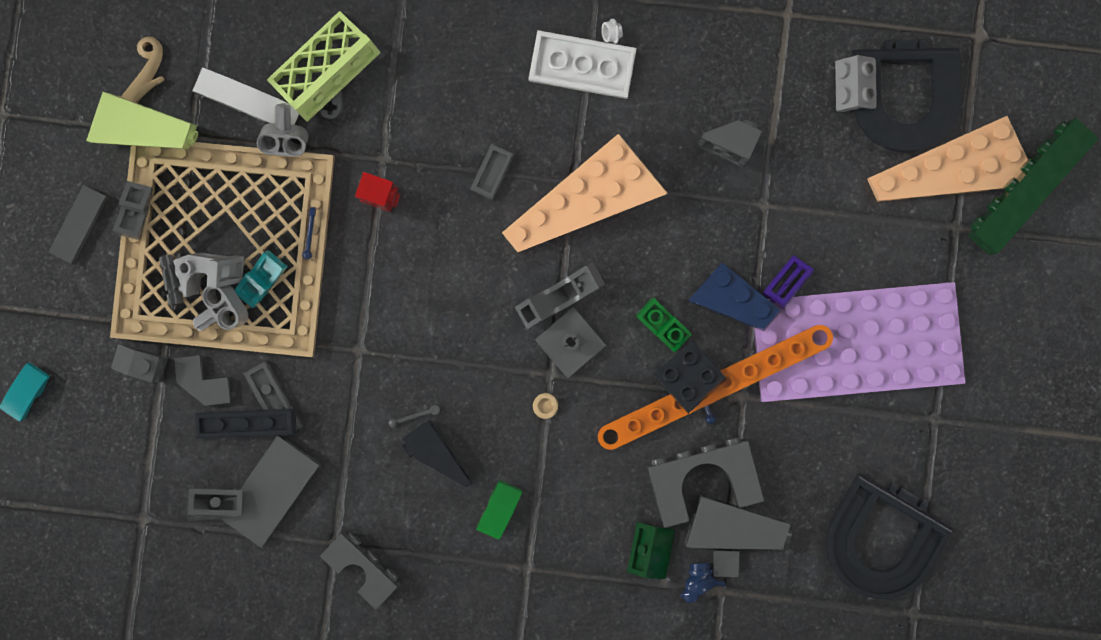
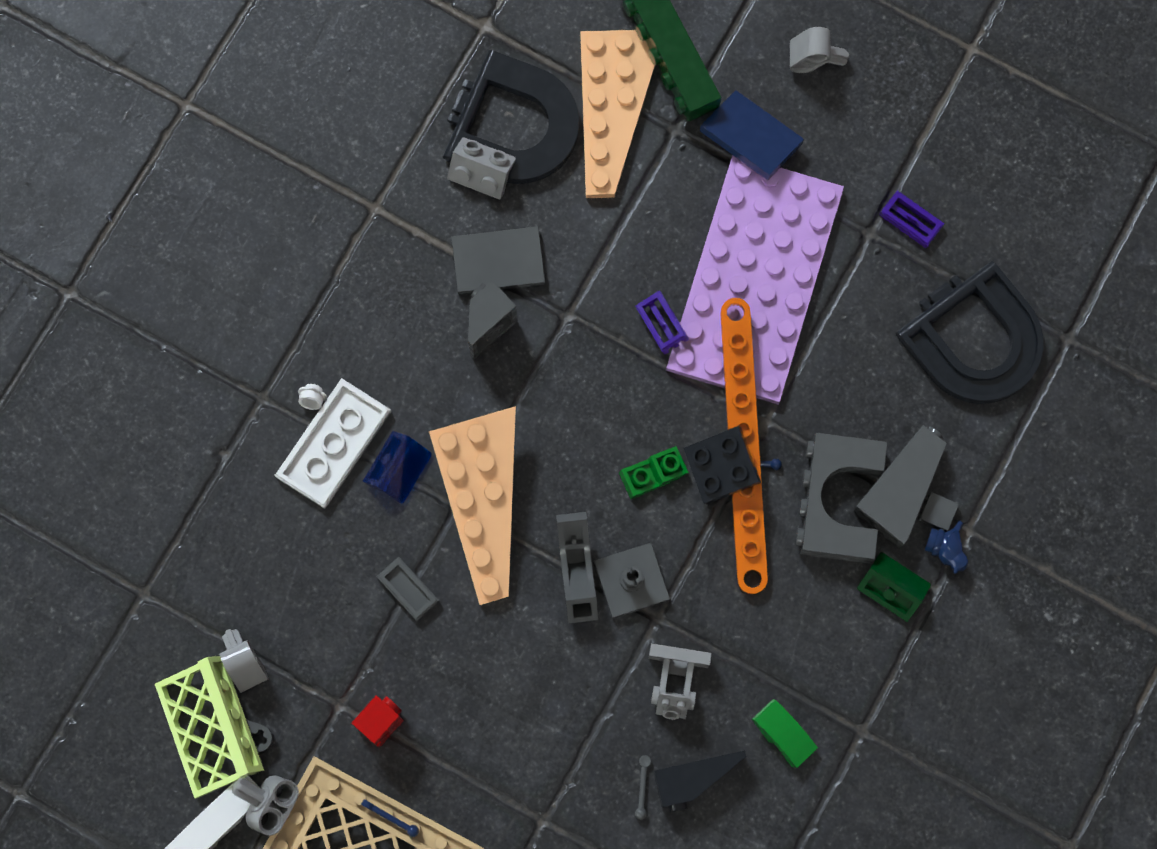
camera: 75 degrees left, 10 degrees down
tan tile [533,393,558,419] -> none
dark blue wing [689,263,781,331] -> none
none -> light grey beam [219,629,268,693]
none -> clear blue panel [363,431,432,503]
none -> dark grey tile [451,226,545,295]
none -> light grey tile [648,643,711,720]
none -> dark blue tile [700,90,804,180]
none -> light grey beam [790,27,849,73]
none -> dark purple tile [879,190,945,248]

